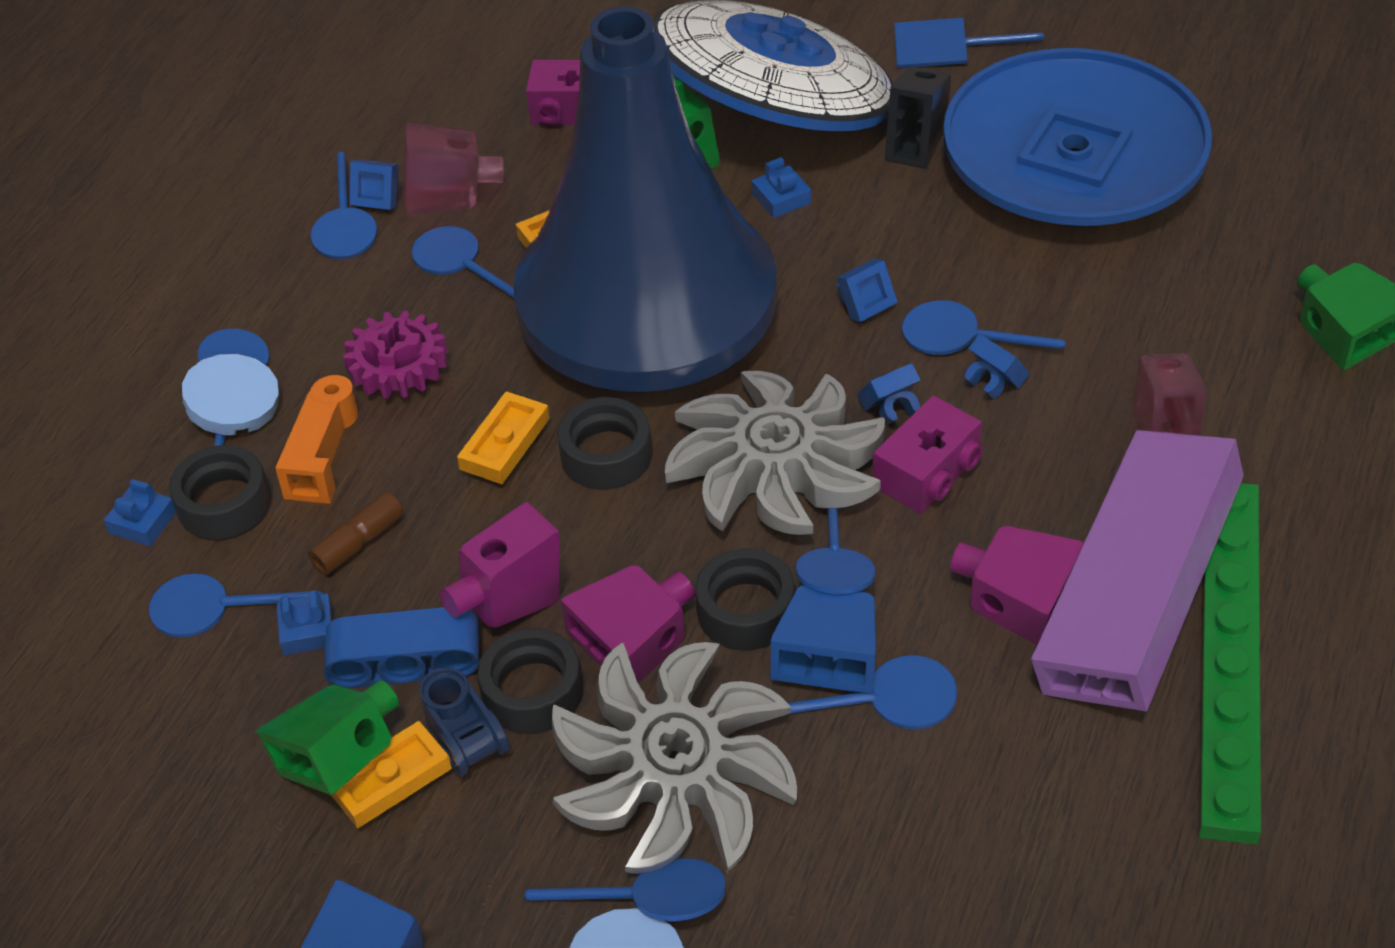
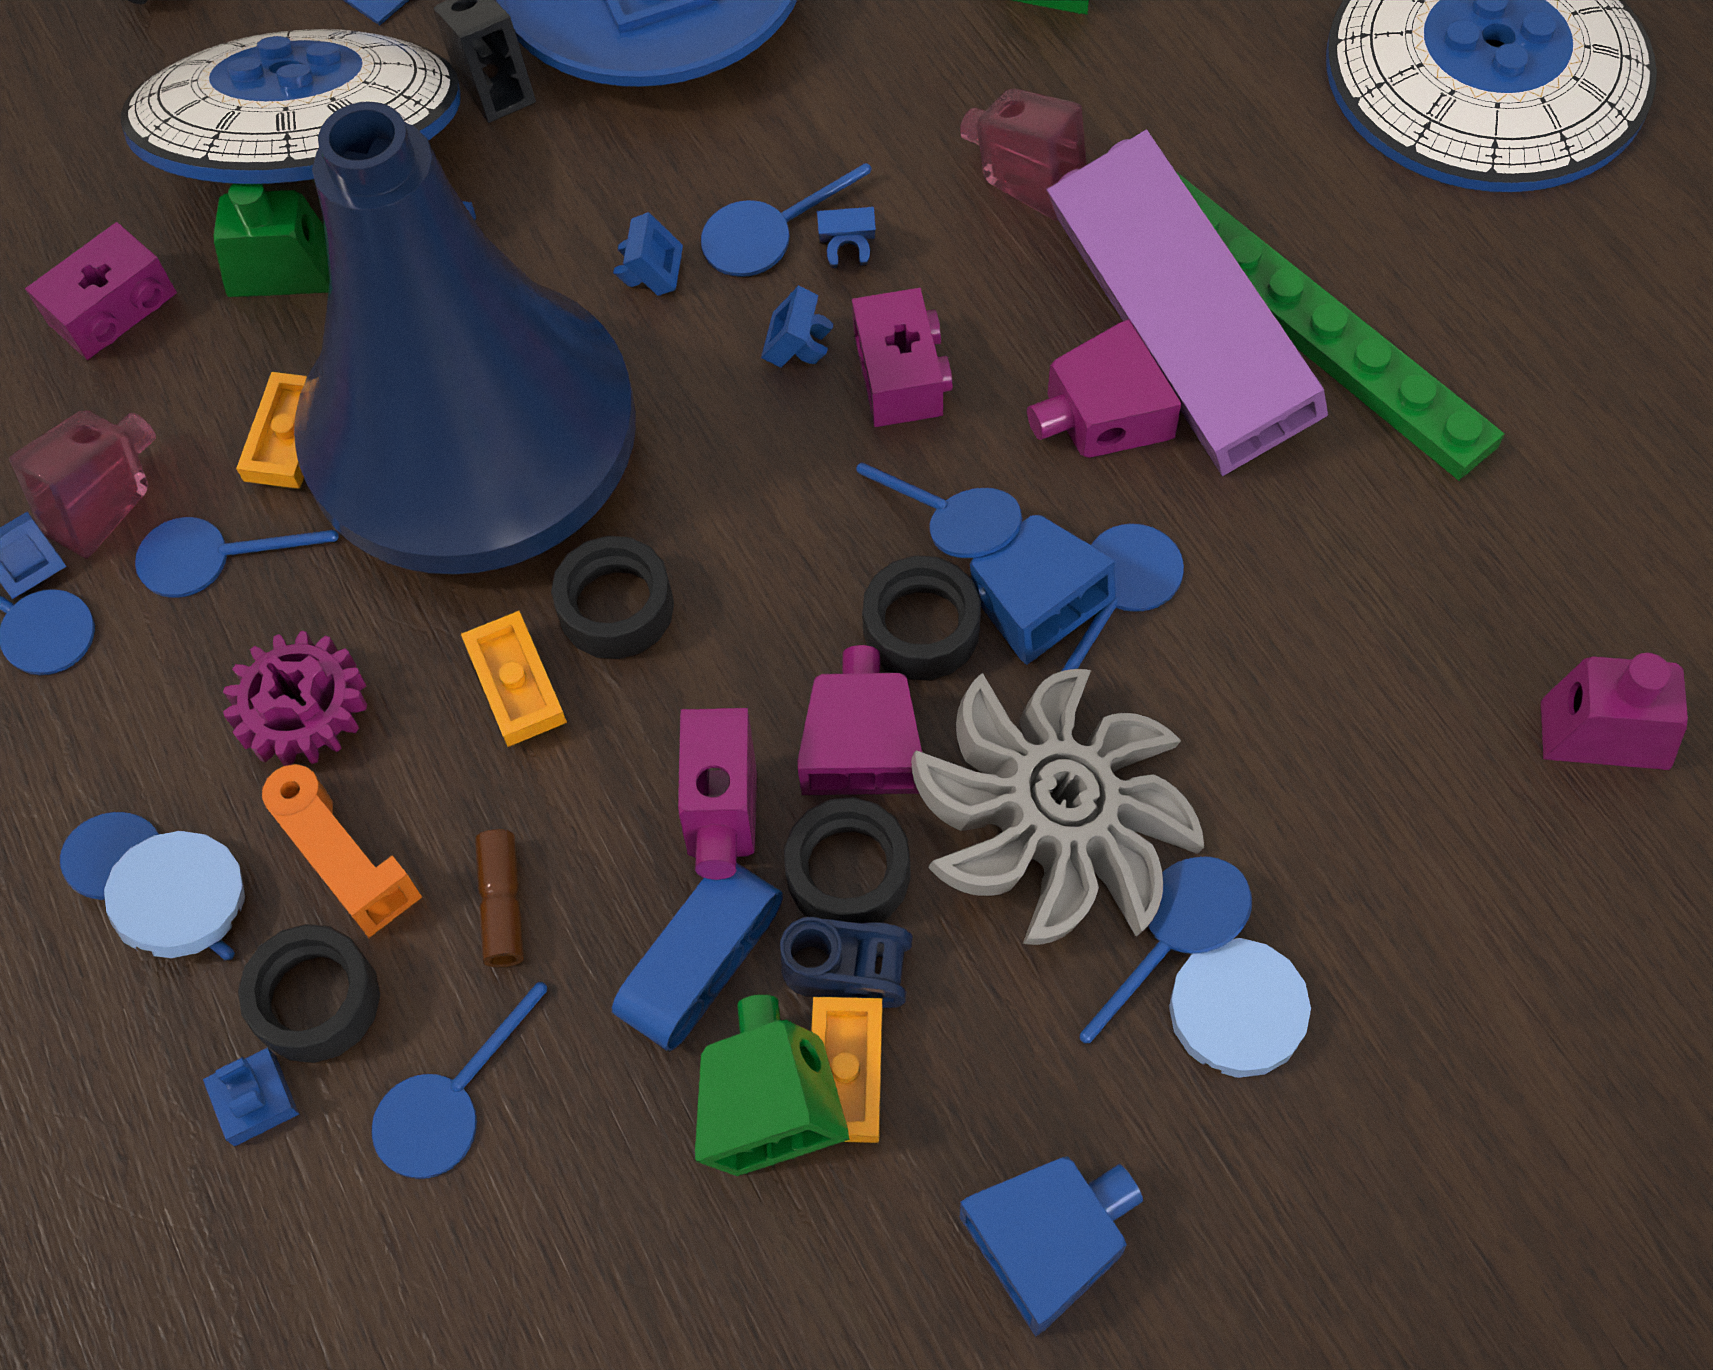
camera: 50 degrees left, 15 degrees up
blue tile [276,591,333,655] -> none
light grey piece [665,371,885,535] -> none

